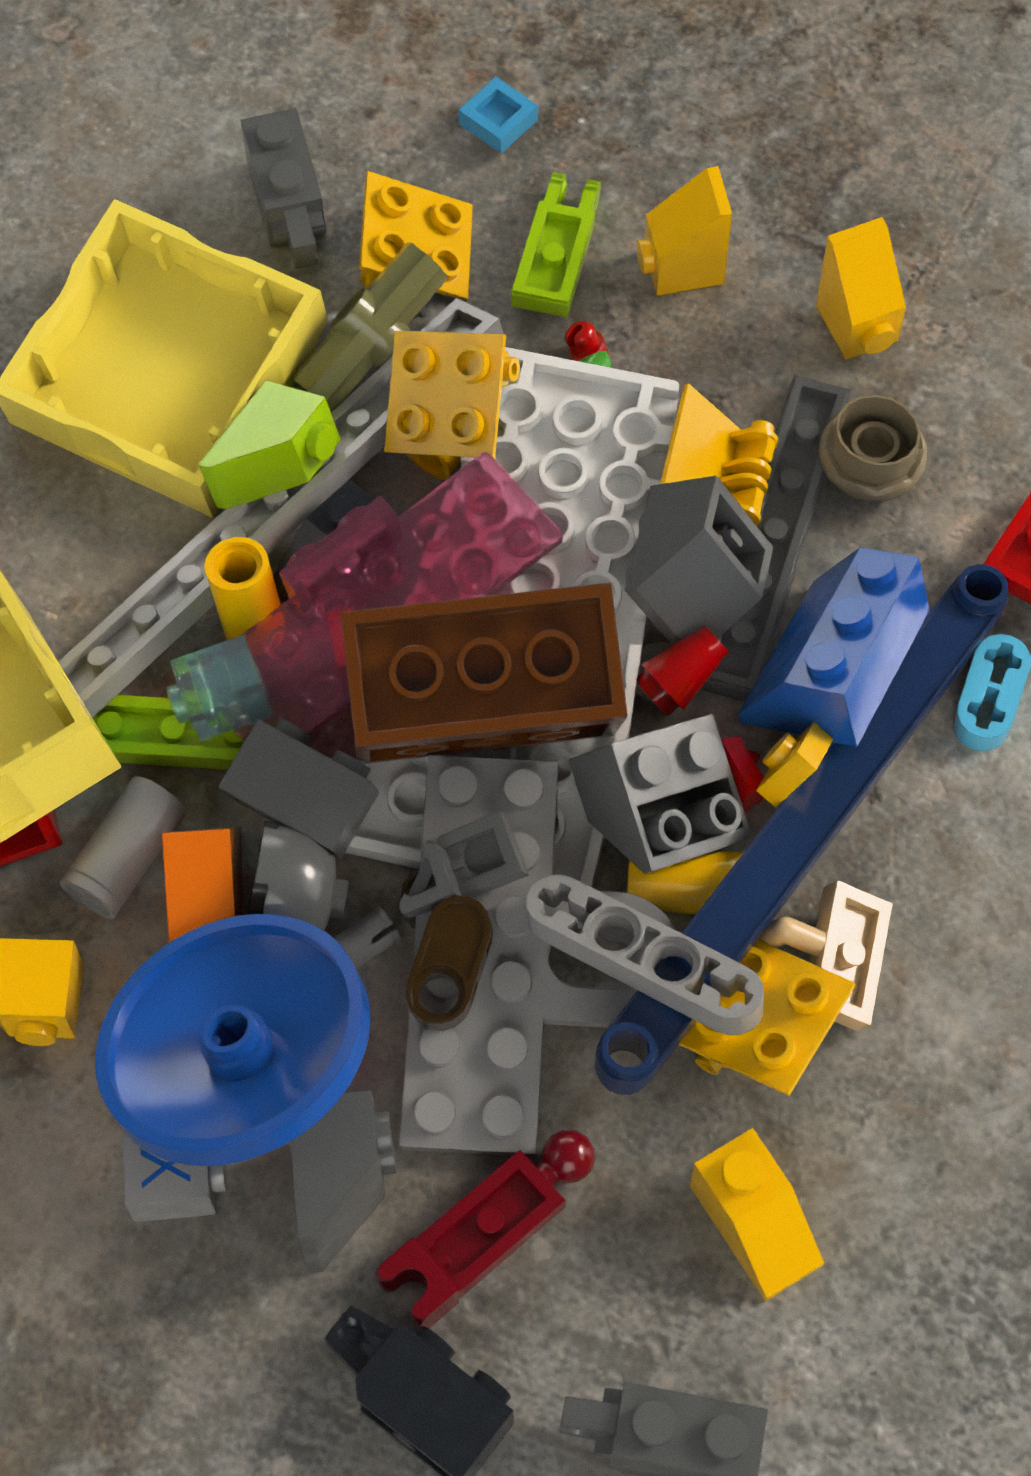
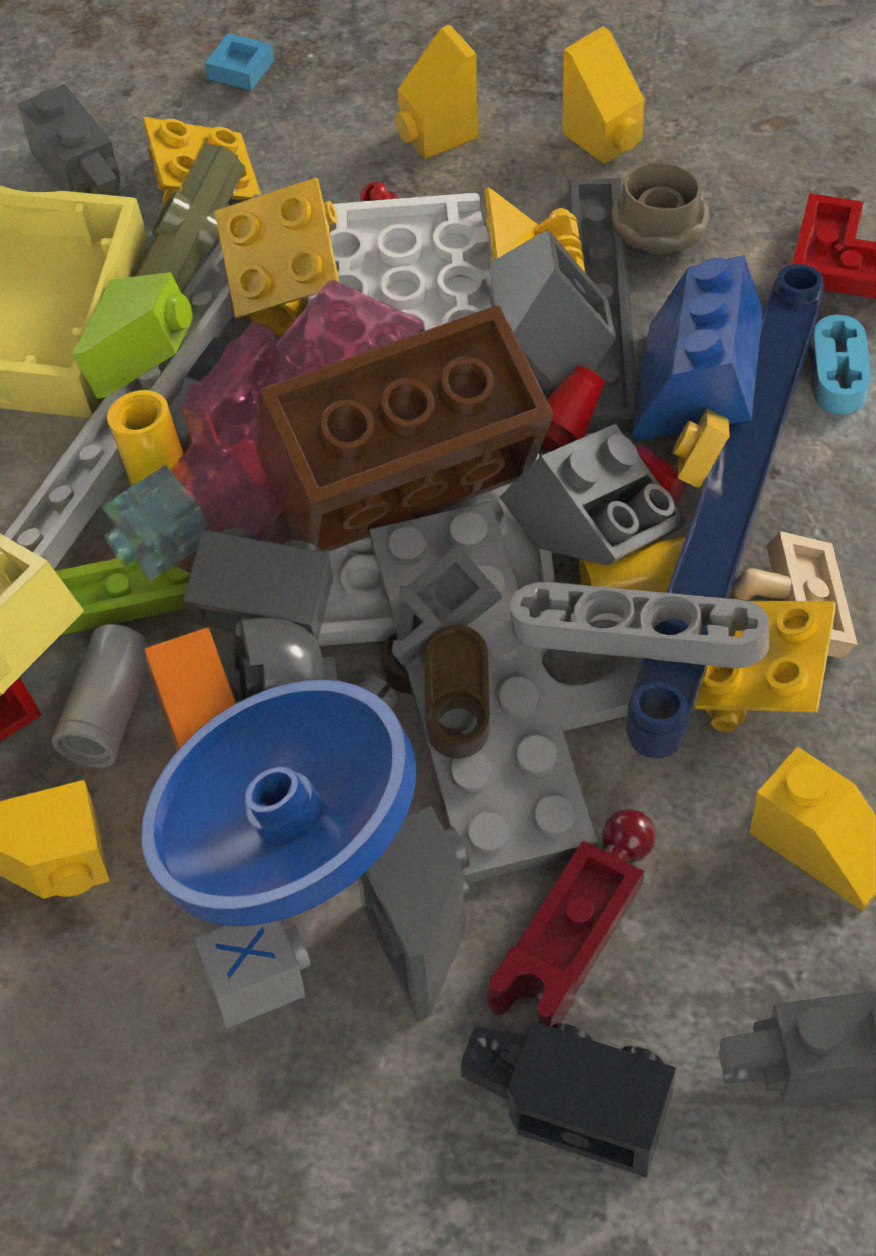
camera: 15 degrees left, 10 degrees down
lime hinge [511,172,601,318] -> none

